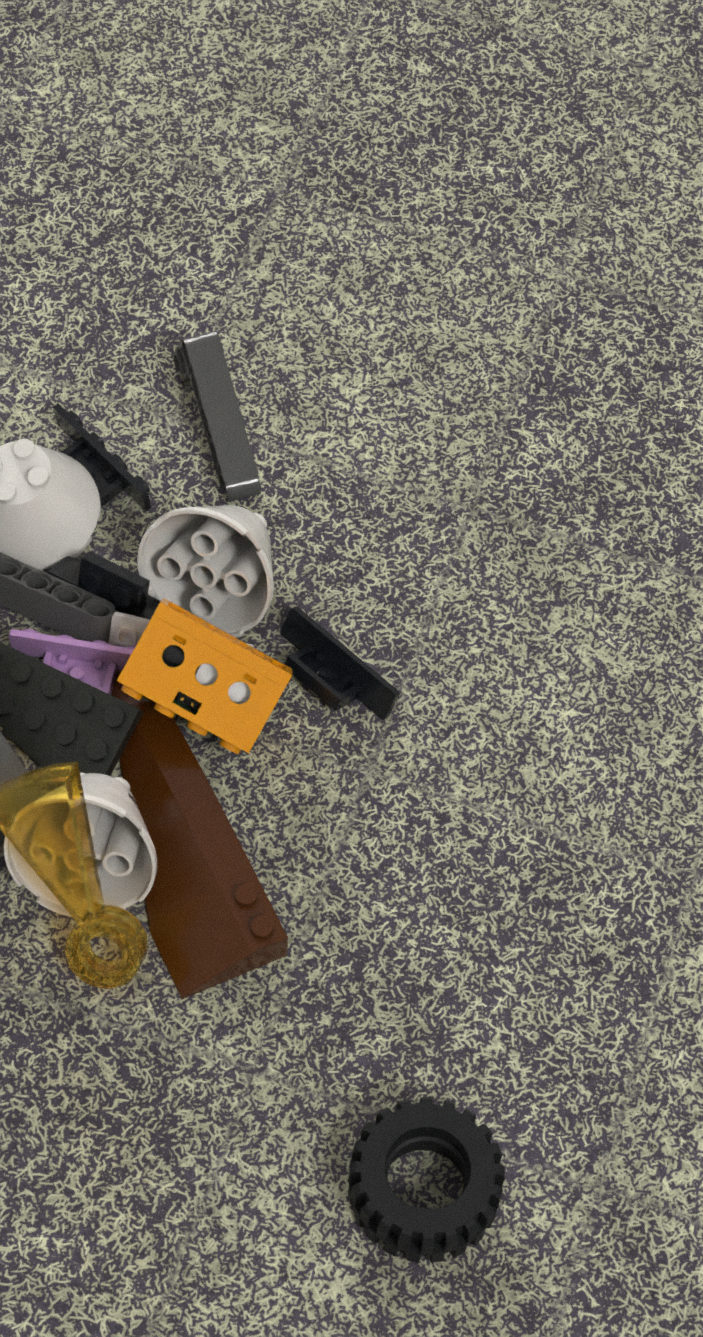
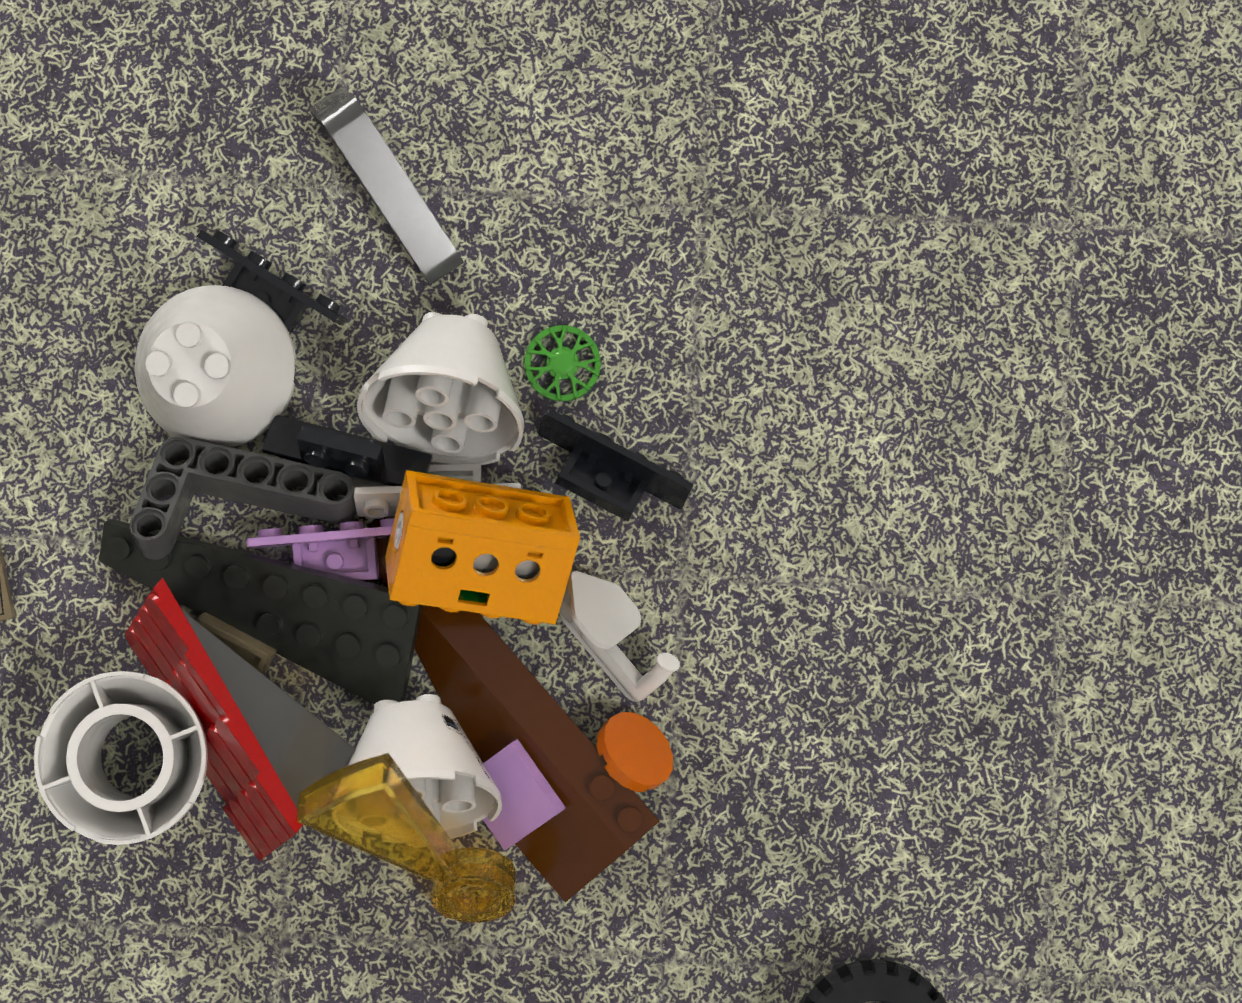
camera: 10 degrees left, 25 degrees up
none -> lavender tile [483,739,566,851]
none -> bright green wheel [524,325,601,402]
none -> white piece [559,571,680,702]
none -> orange tile [596,712,673,792]

